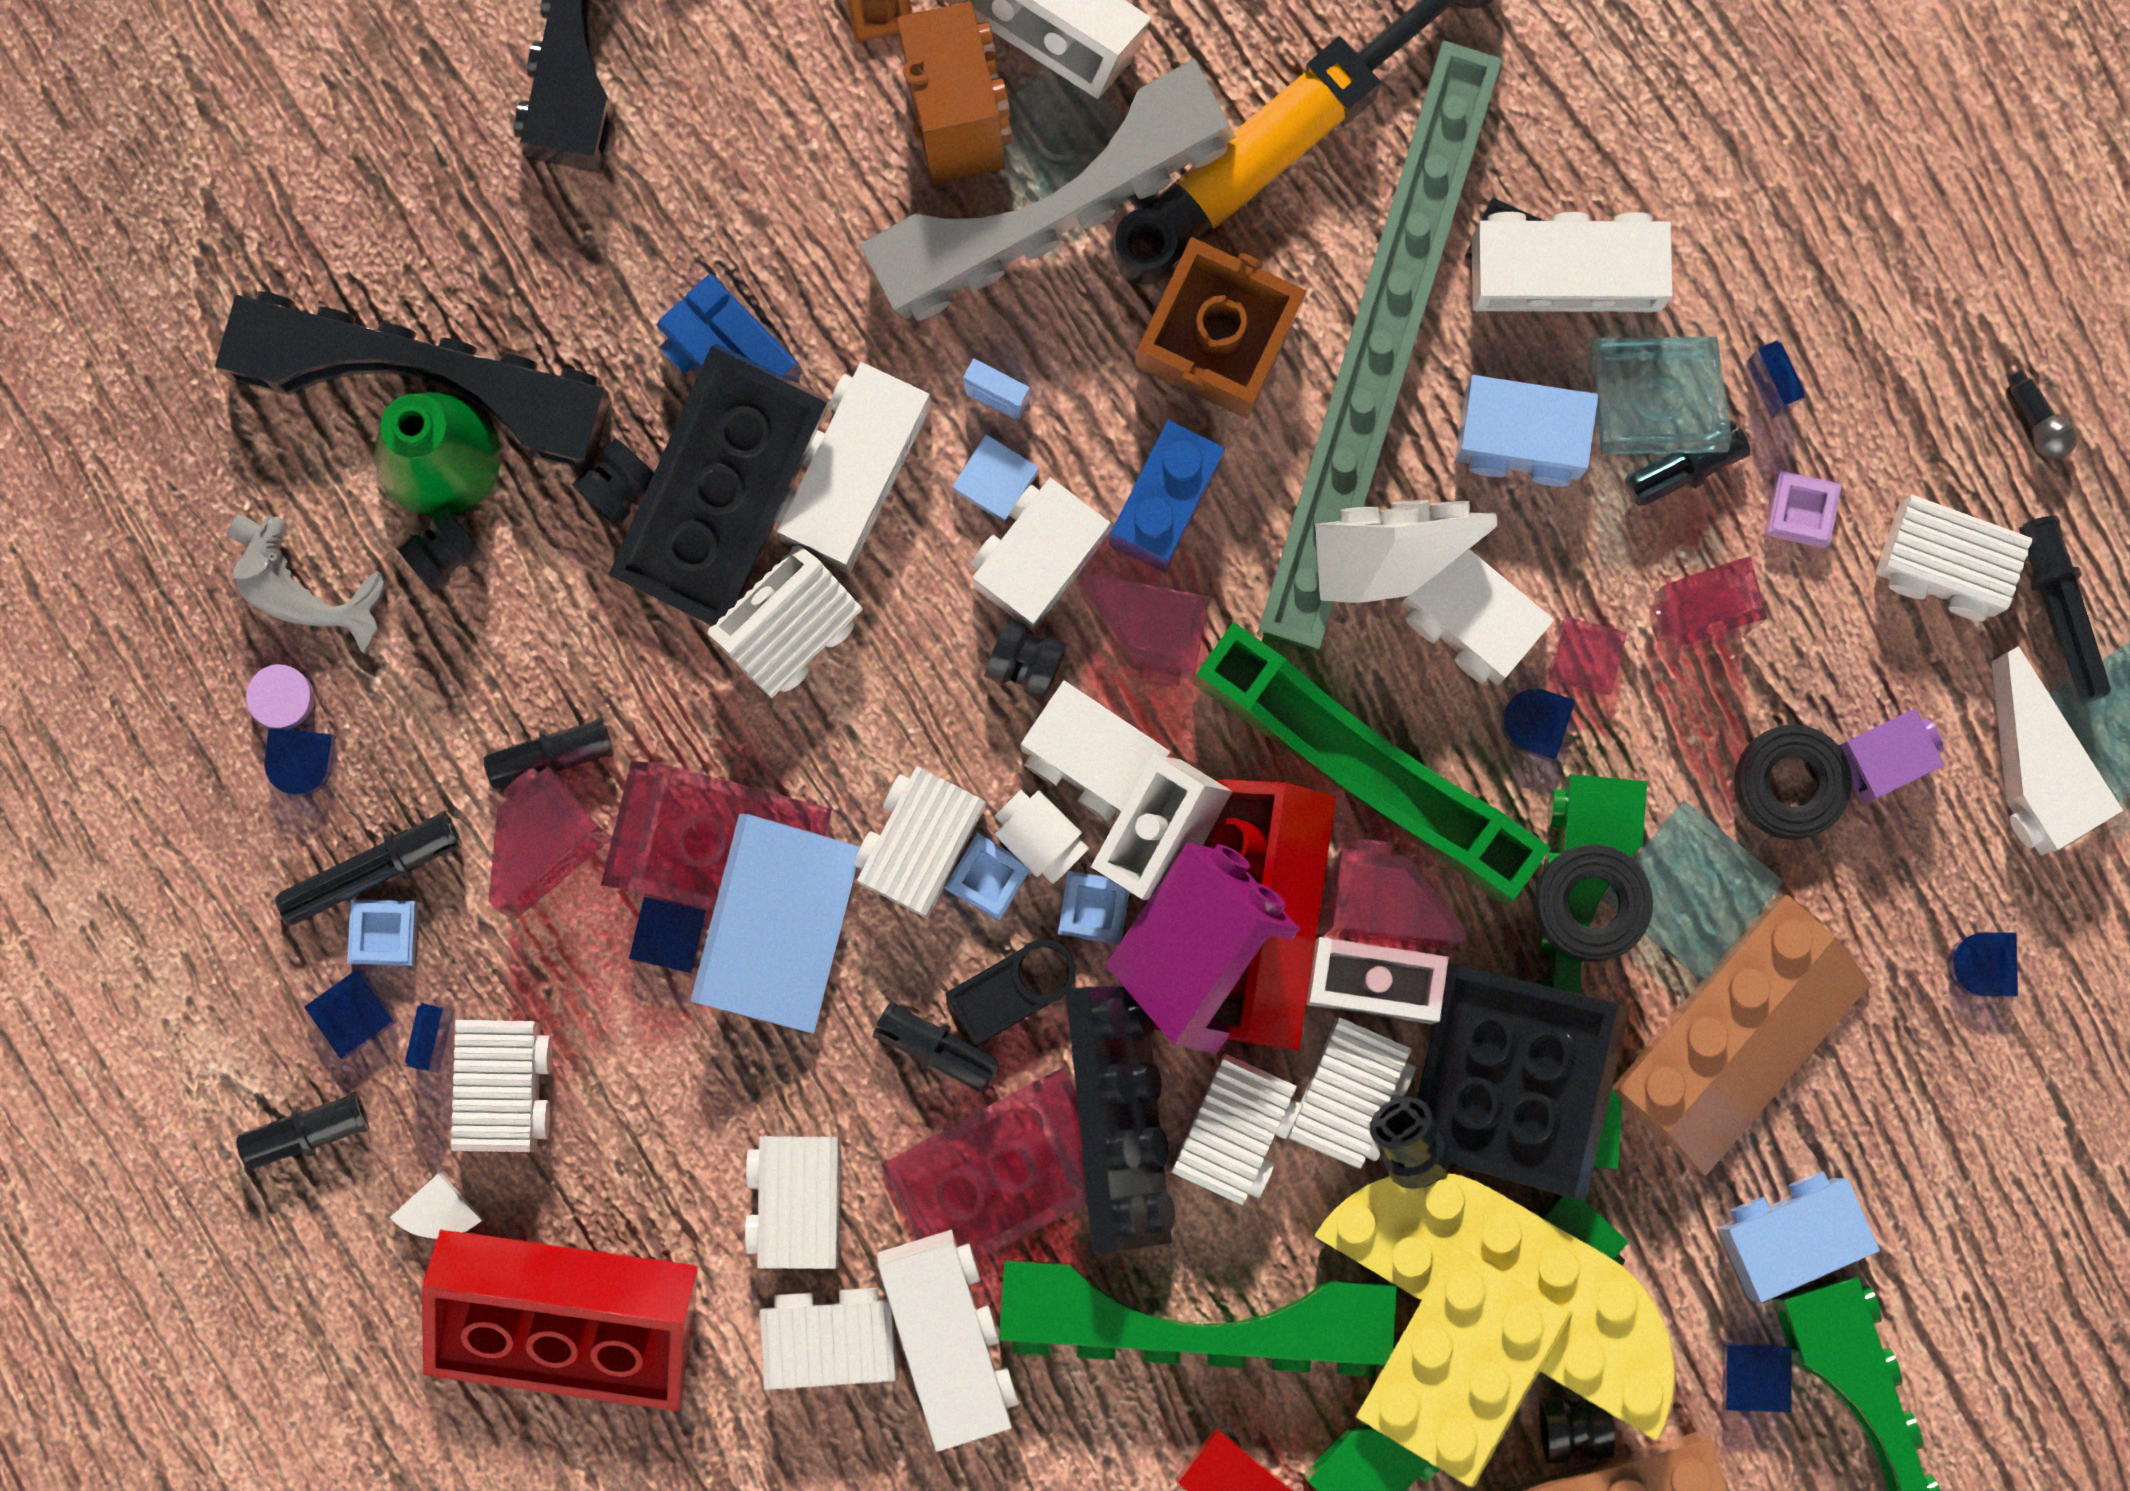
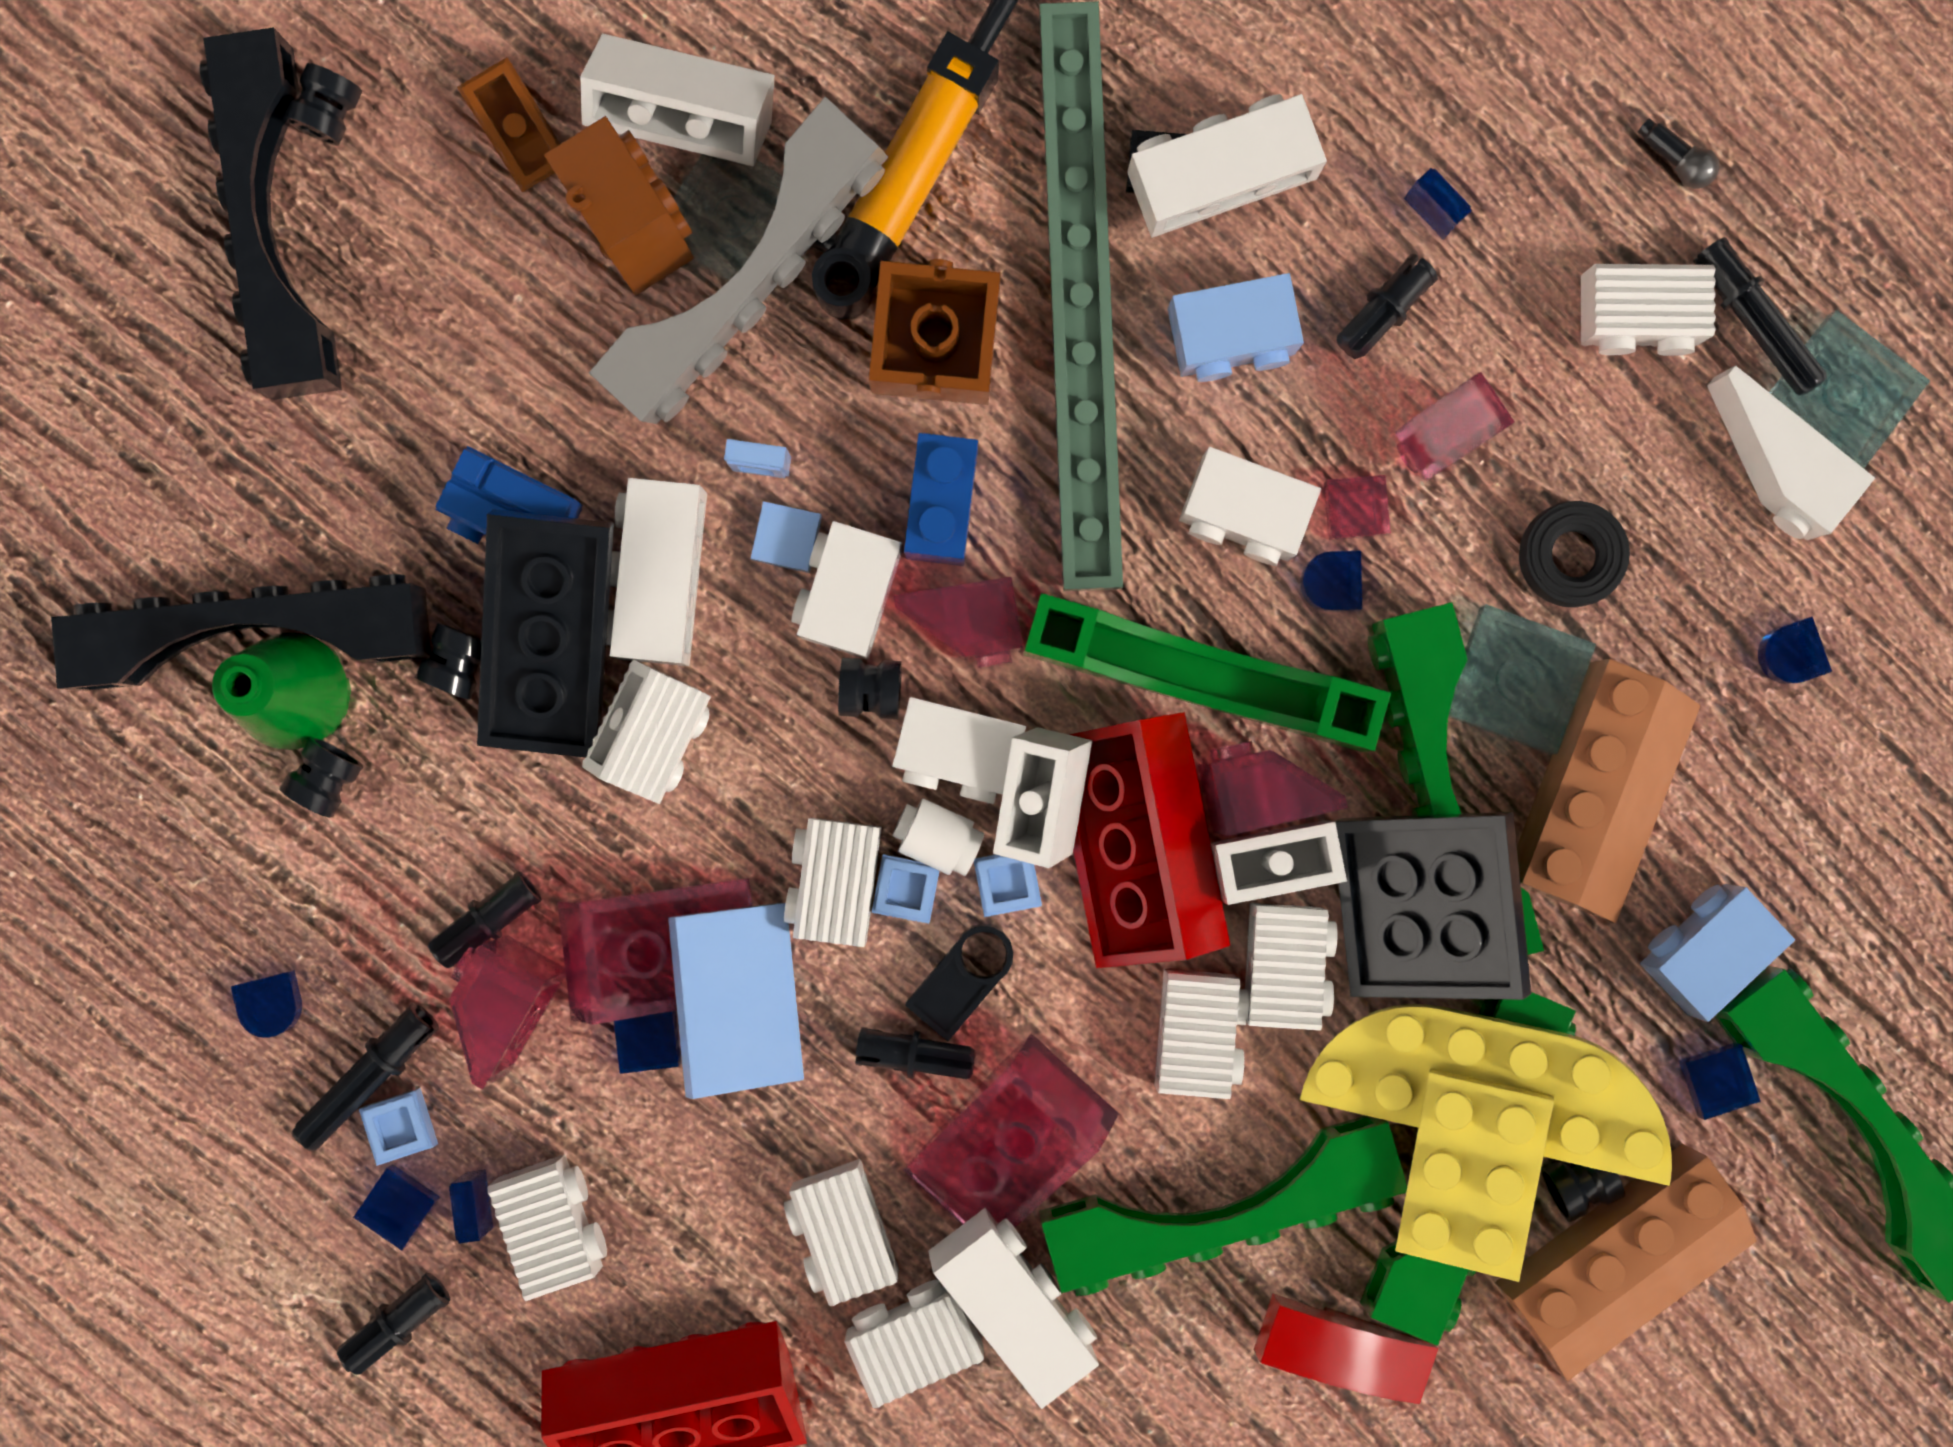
camera: 20 degrees left, 5 degrees up
light grey animal [227,513,387,654] -> none
lavender tile [246,664,314,730] -> none
white tile [390,1173,484,1238] -> none
black plate [1066,986,1175,1254] -> none
magenta panel [1105,842,1299,1053] -> none
white slope [1315,500,1497,603] -> none
black wheel [1369,1097,1450,1189] -> none
black tyre [1534,844,1653,962] -> none
clear light blue tile [1589,337,1732,454] -> none
lavender tile [1764,471,1842,548] -> none
medium lavender brick [1839,708,1945,805] -> none

